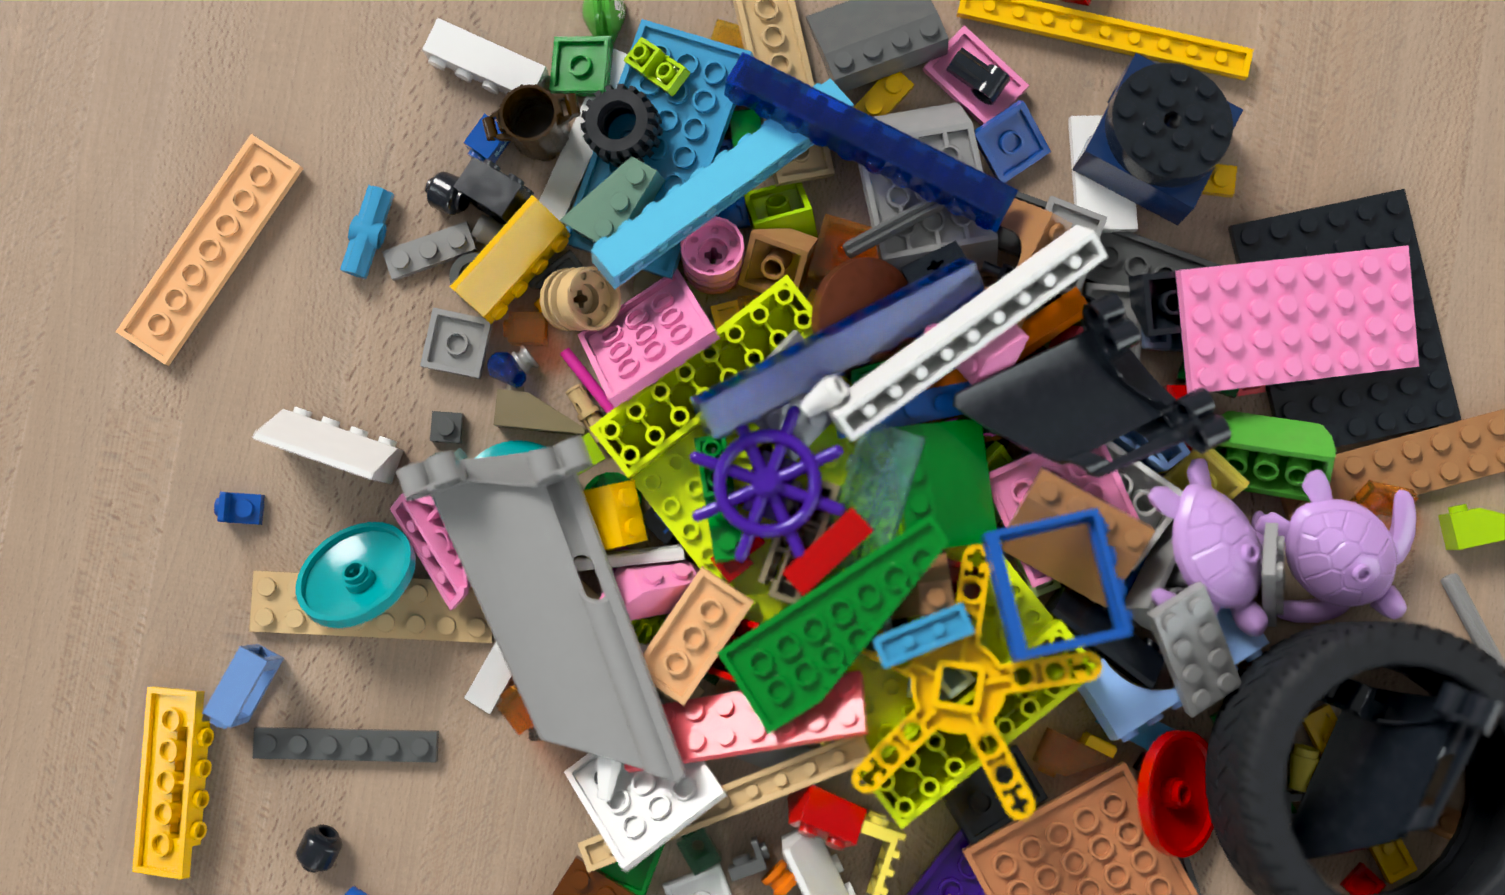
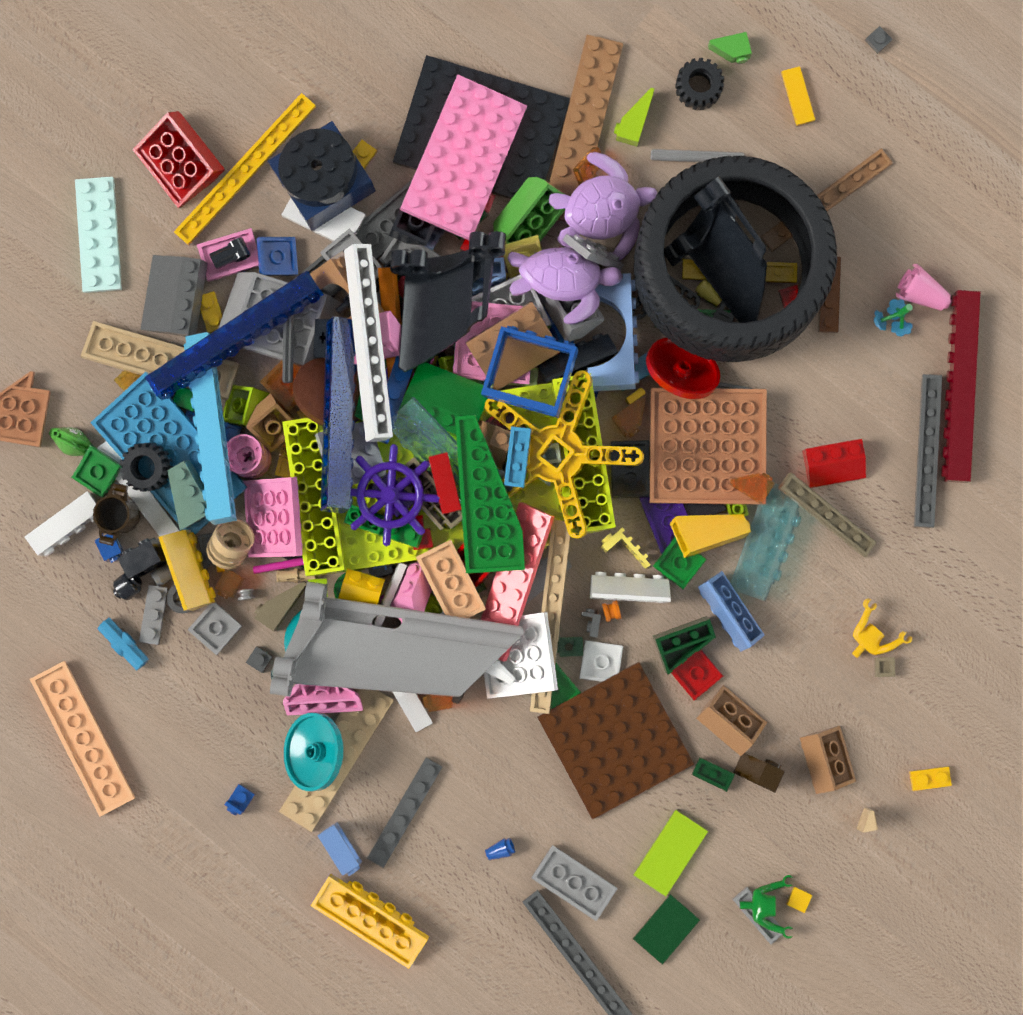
camera: 60 degrees left, 0 degrees up
white slope [253,407,404,484] -> none
black head [296,824,342,873] -> none
clear blue cone [487,352,527,388] -> none
lime slope [623,37,691,97] -> none
red slope [787,785,867,850] -> none
white cone [800,374,849,417] -> none
light grey plate [1146,582,1241,717] -> none

